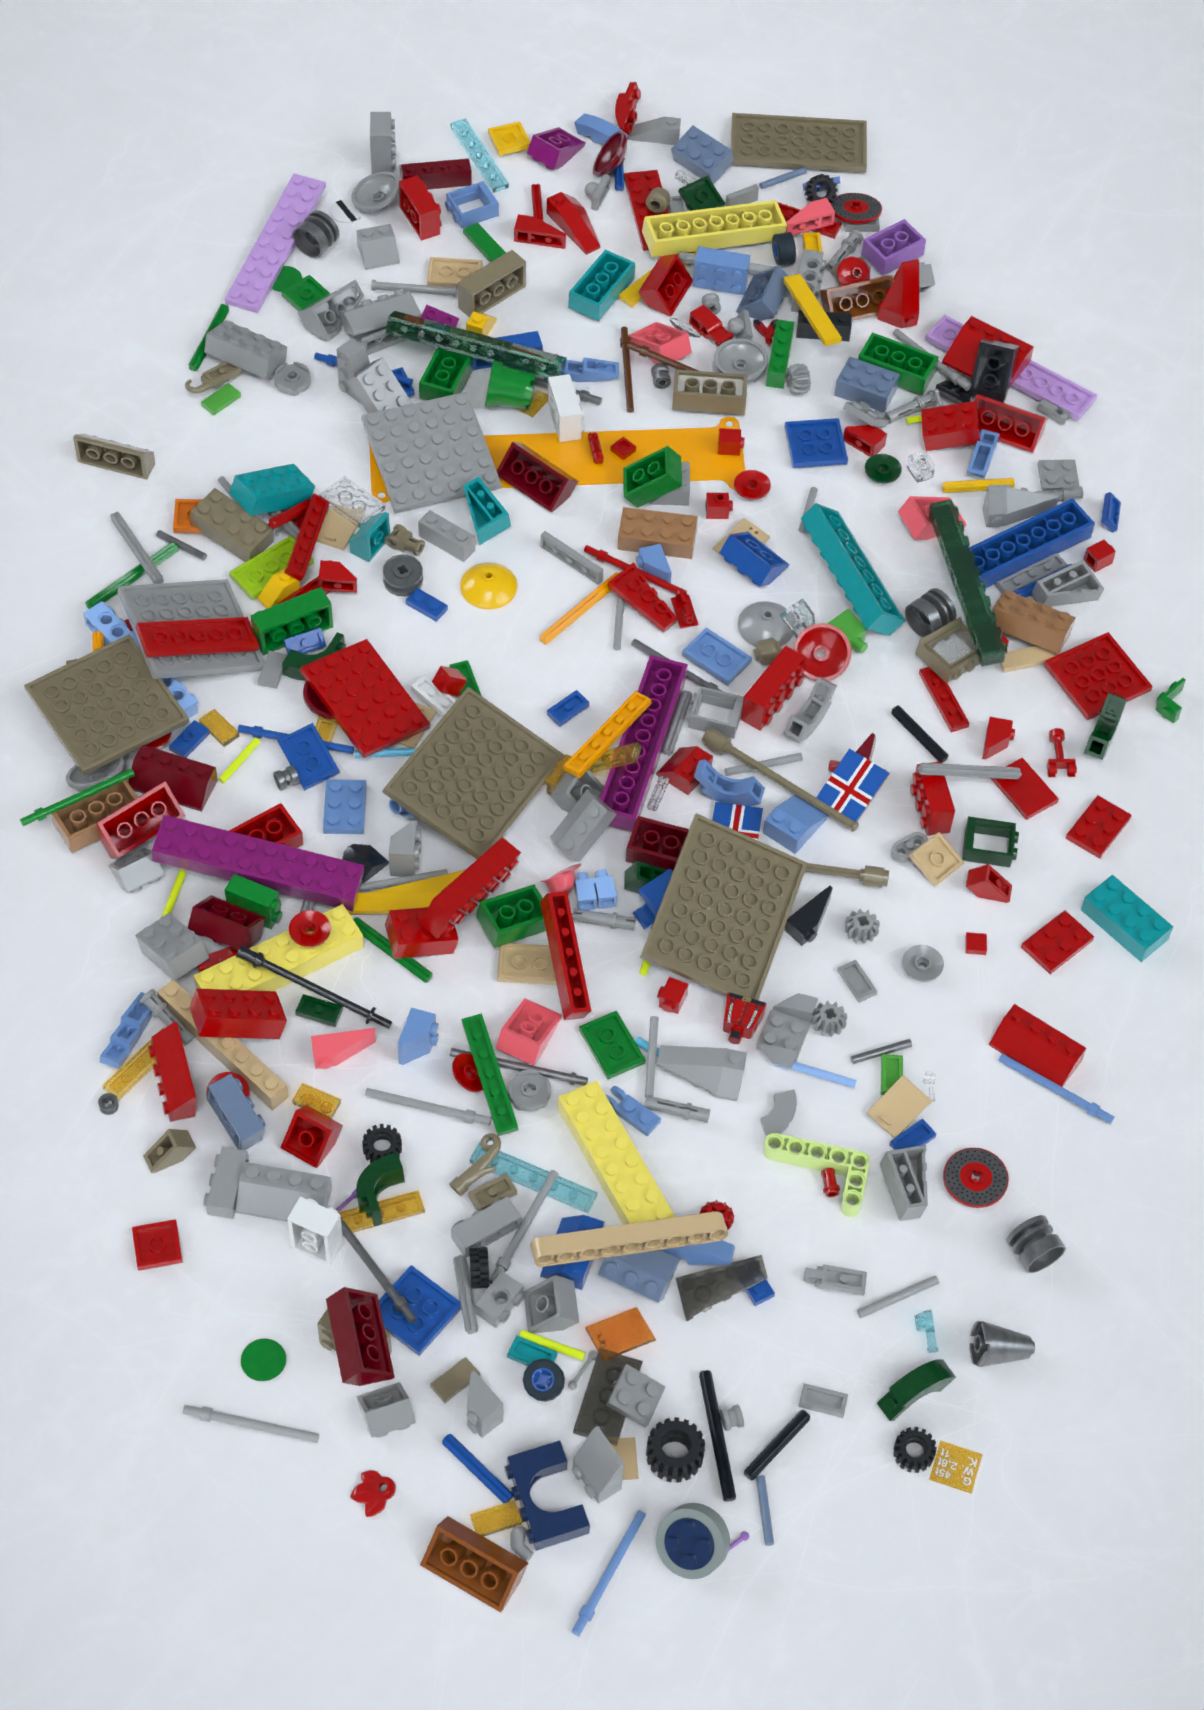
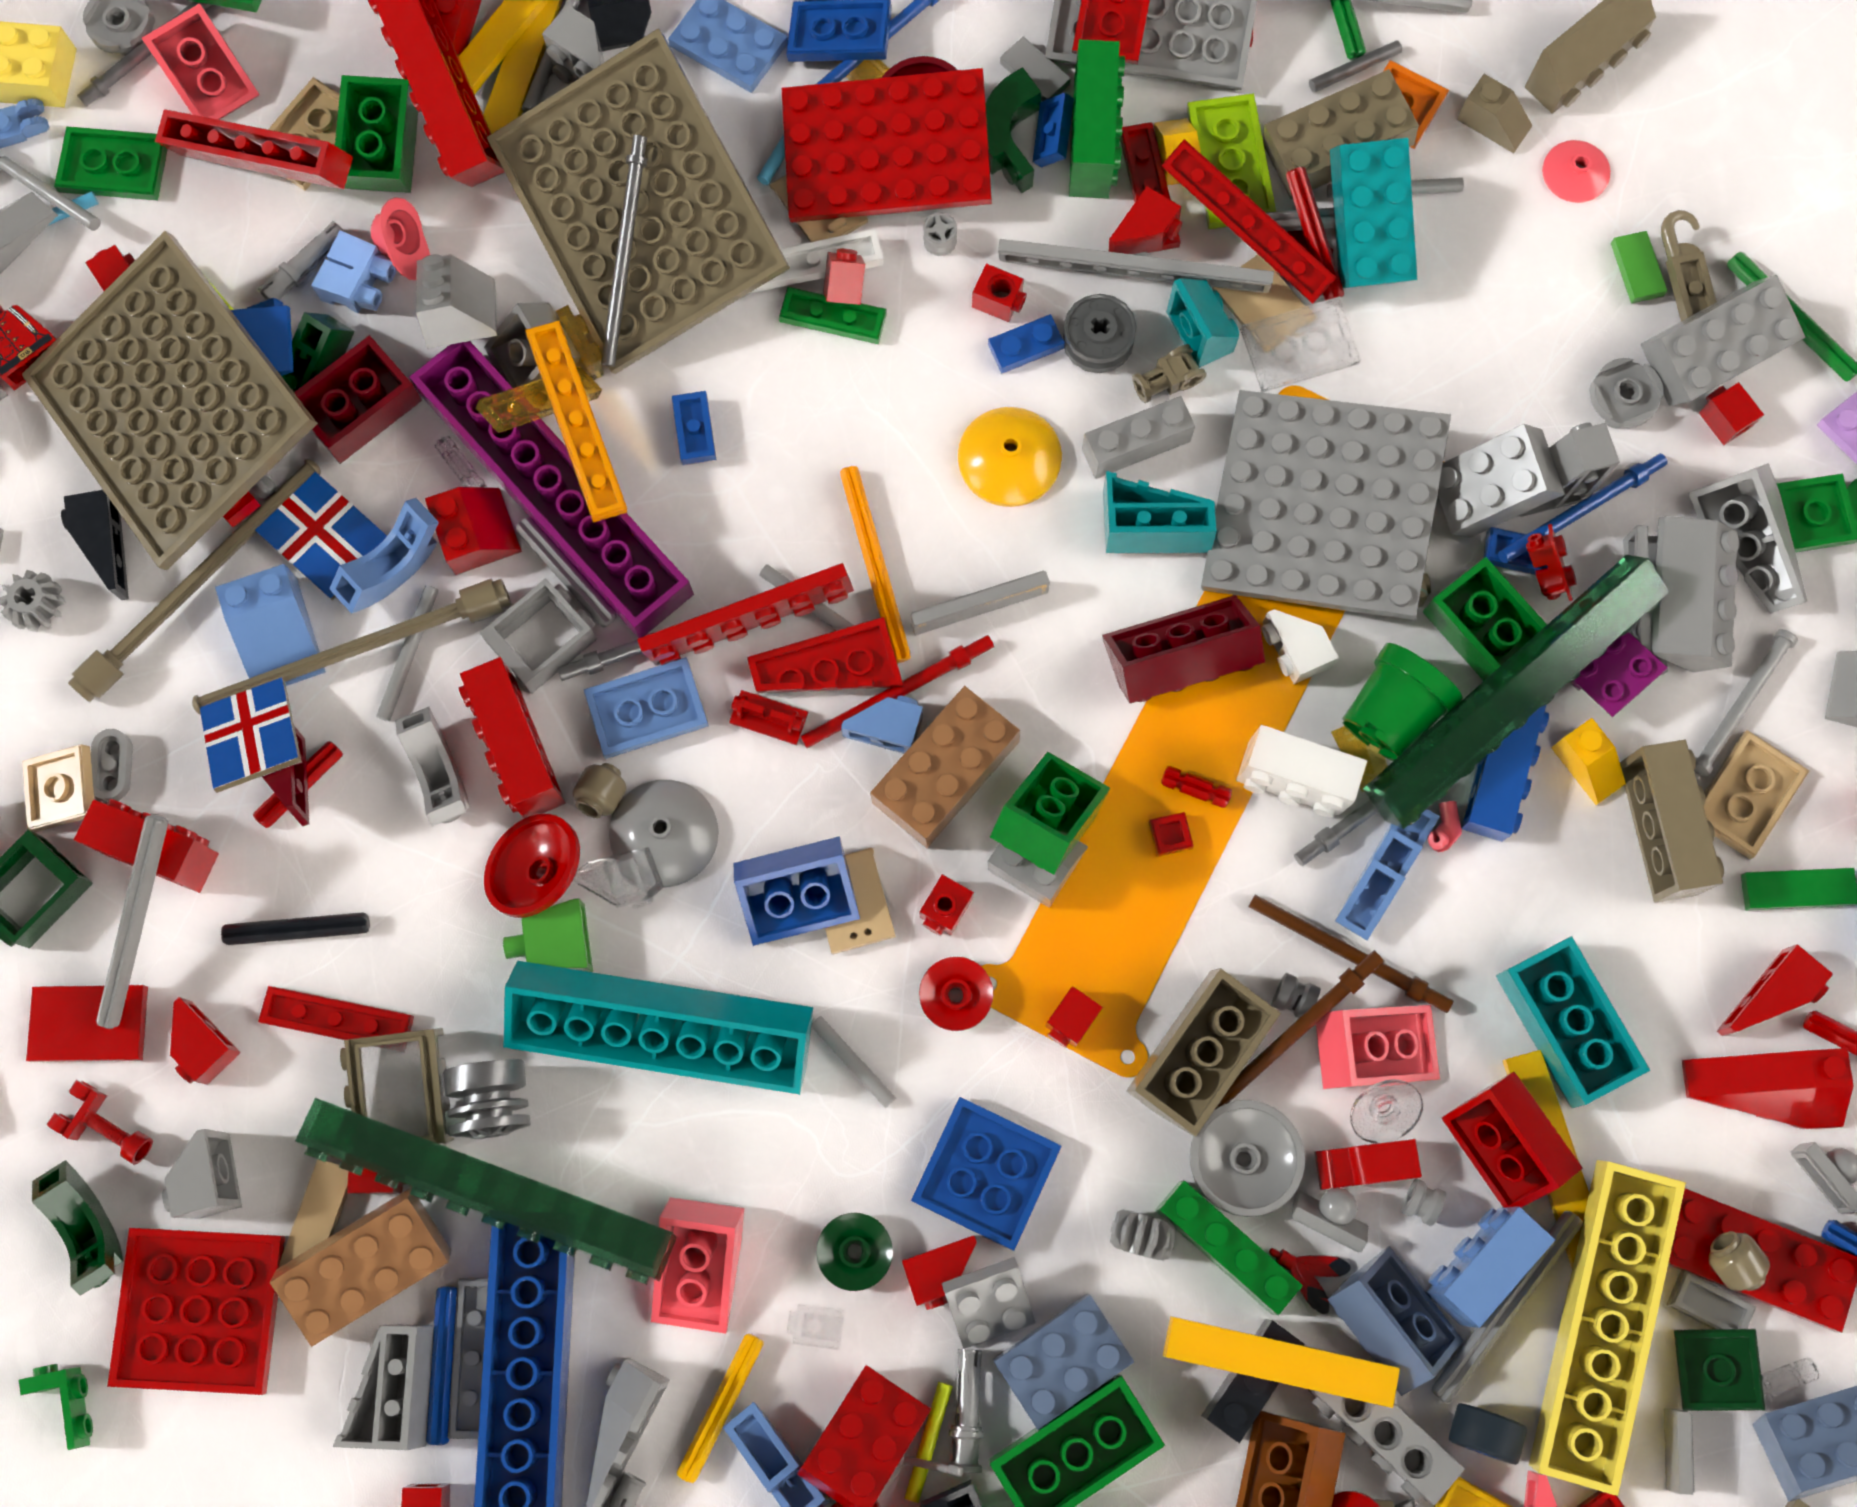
camera: 125 degrees right, 20 degrees up
none -> light grey slope [162,1129,242,1219]
none -> flat silver bar [601,135,648,367]
none -> red plate [637,563,854,665]
none -> light grey wheel [923,212,957,256]
none -> red brick [972,263,1027,322]
none -> light grey tile [998,239,1274,293]
none -> white slope [1261,609,1339,684]
none -> dark tan slope [1457,73,1533,154]
none -> red hinge [1526,524,1577,601]
none -> coral dish [1542,140,1611,203]
none -> red brick [1699,382,1764,445]

